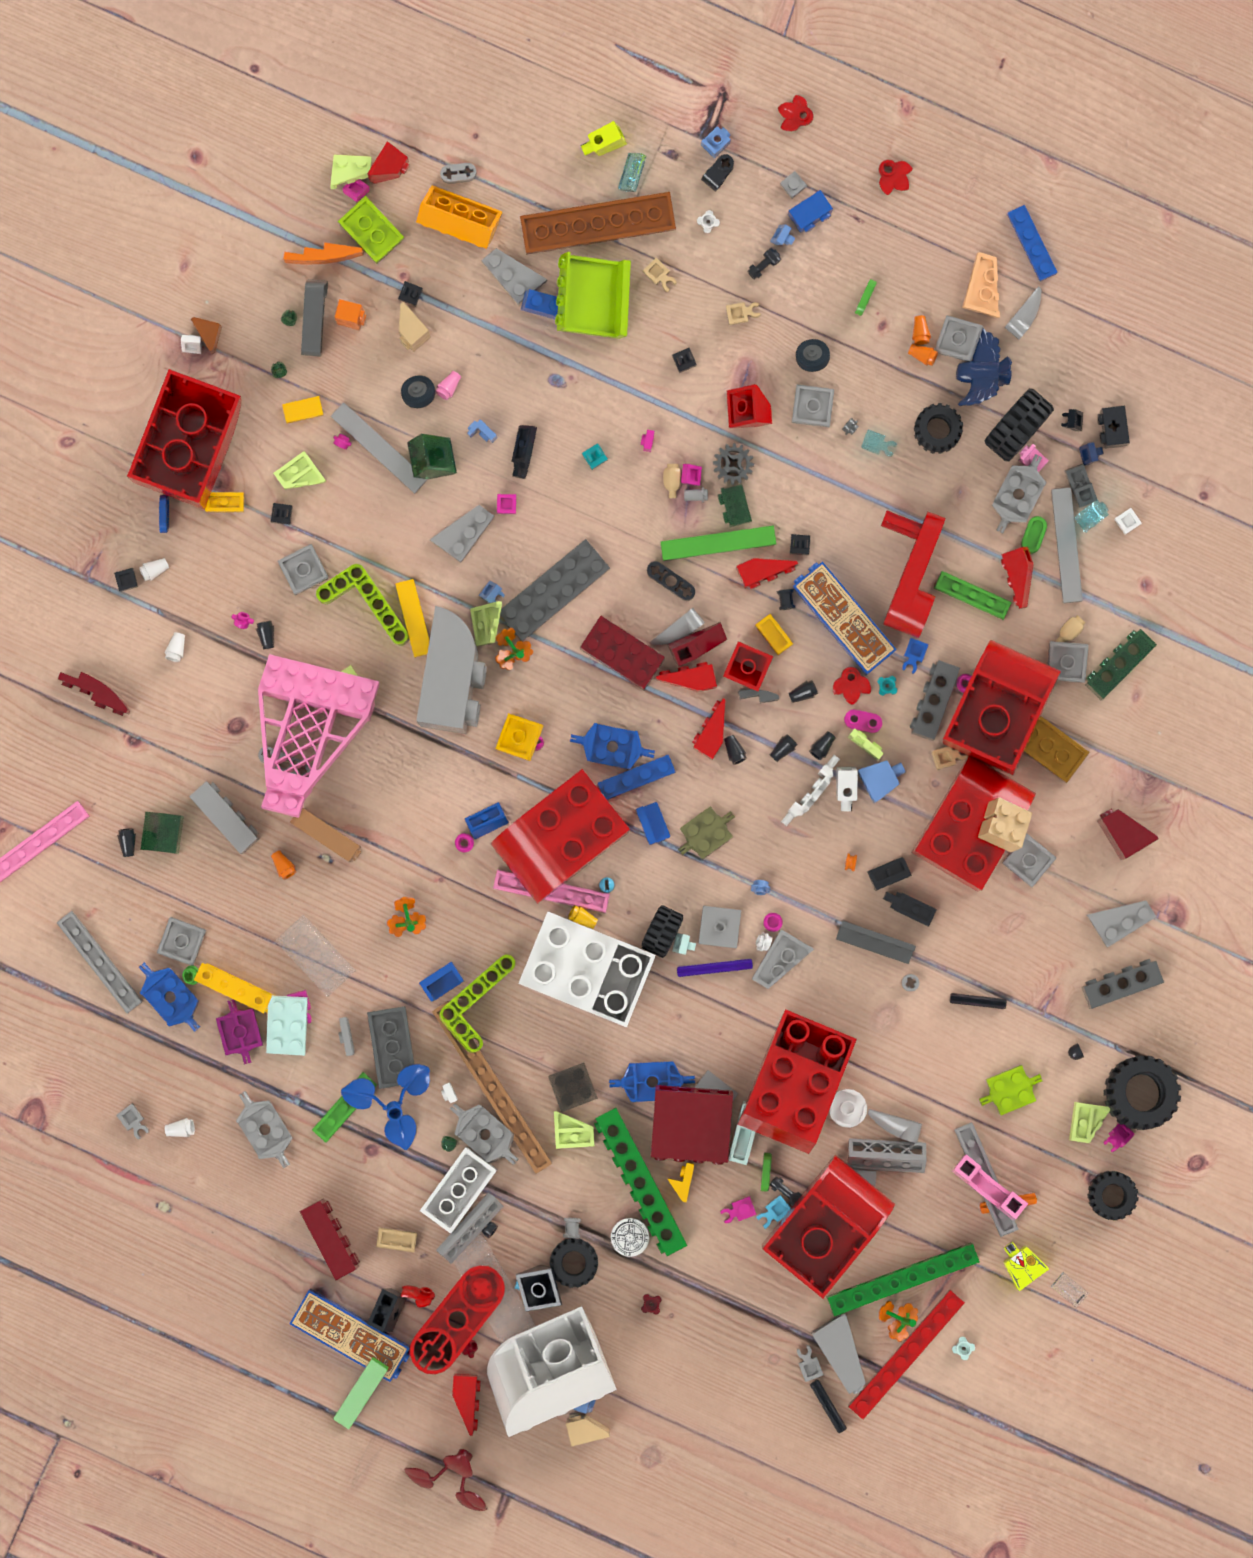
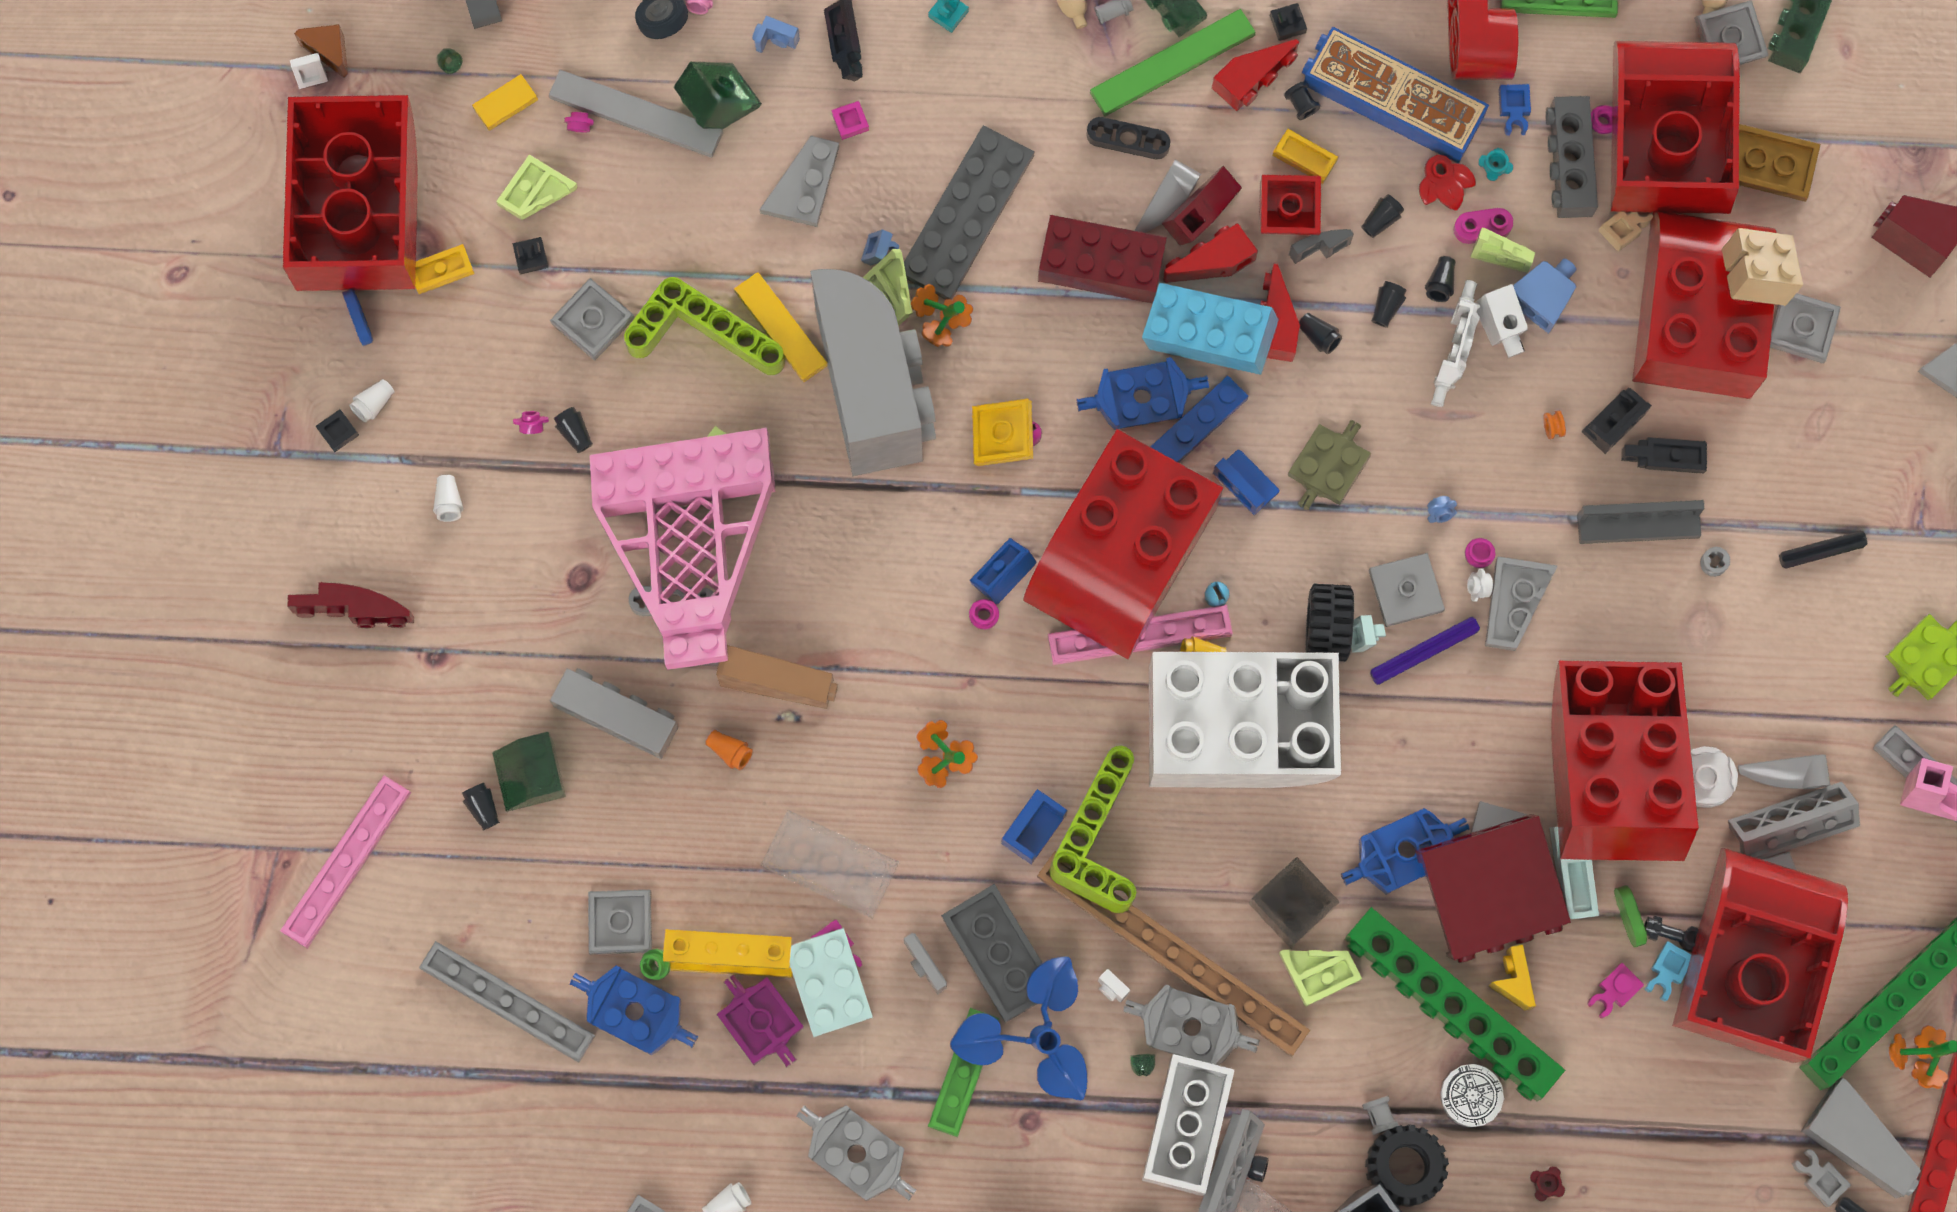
camera: 25 degrees left, 10 degrees down
none -> medium azure brick [1142,283,1278,375]

